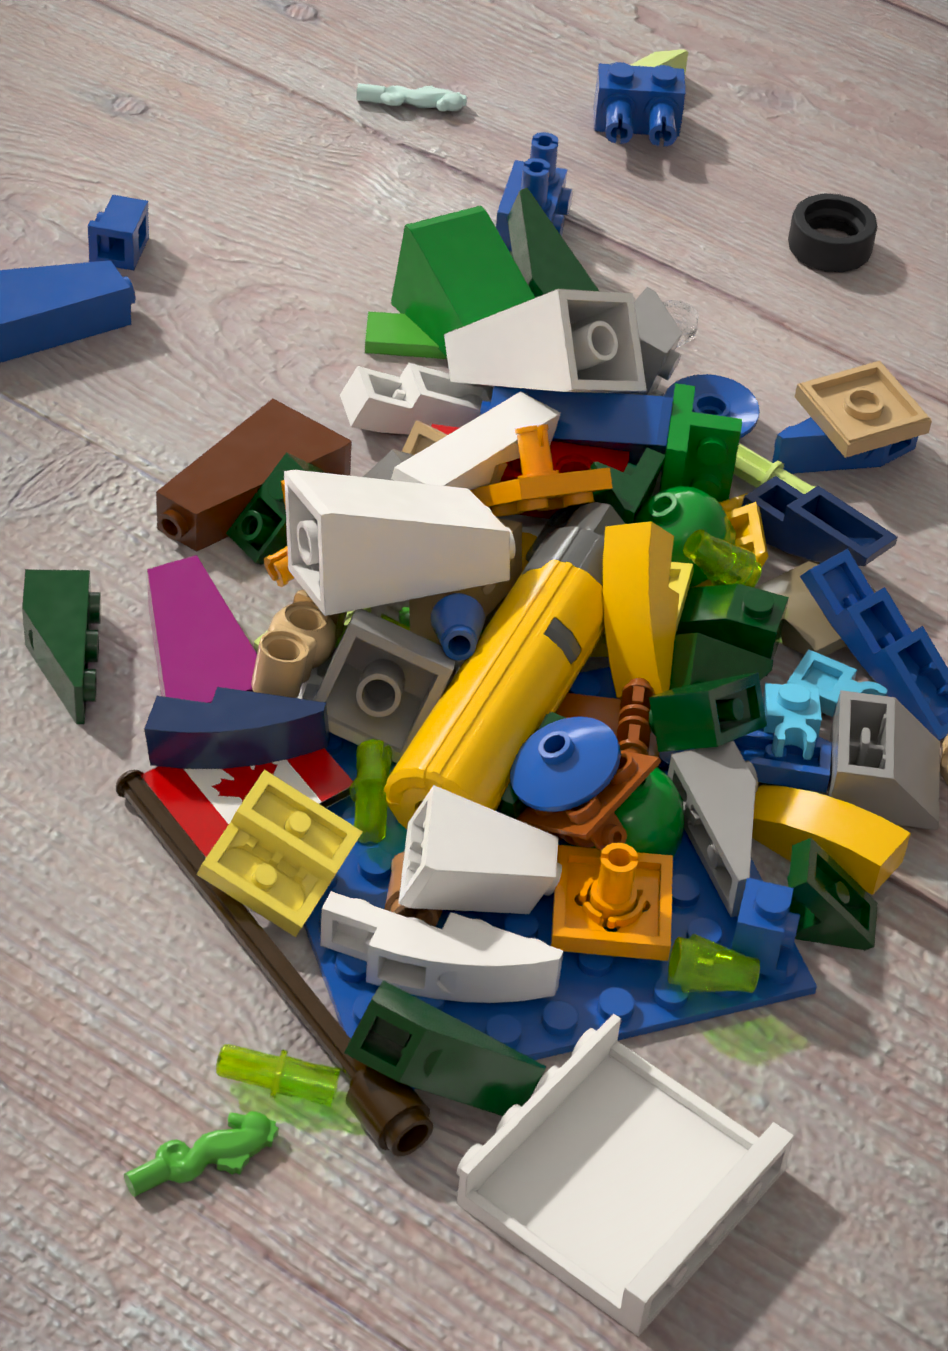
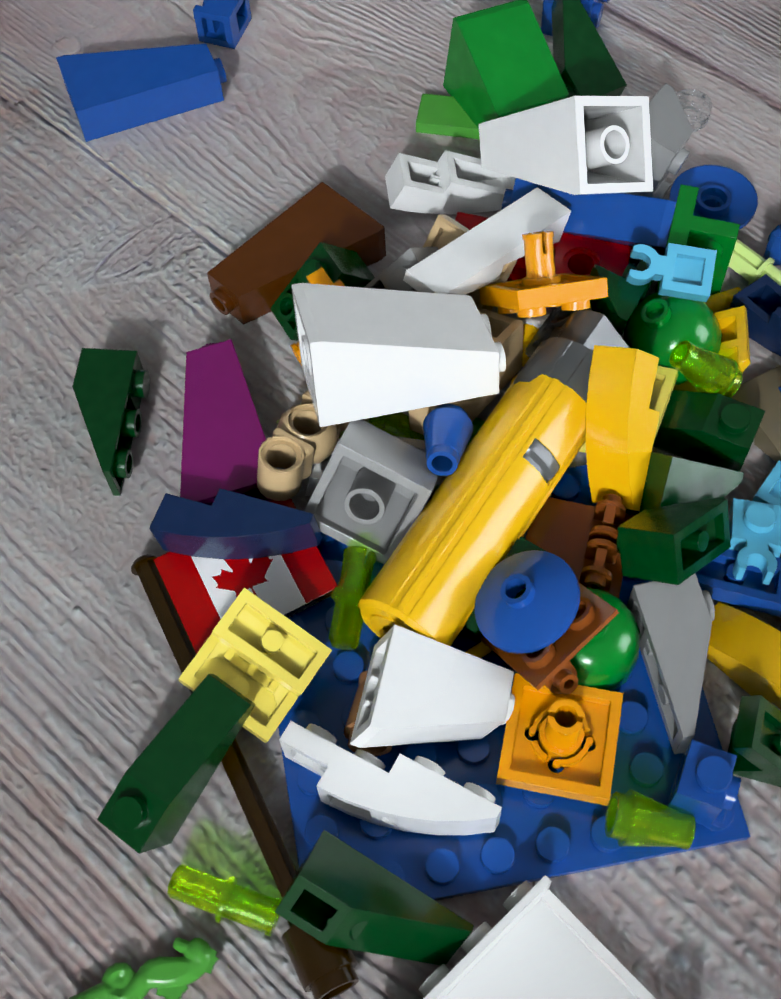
camera: 15 degrees right, 15 degrees up
none -> dark green slope [97,674,256,854]
none -> medium azure plate [626,243,717,302]

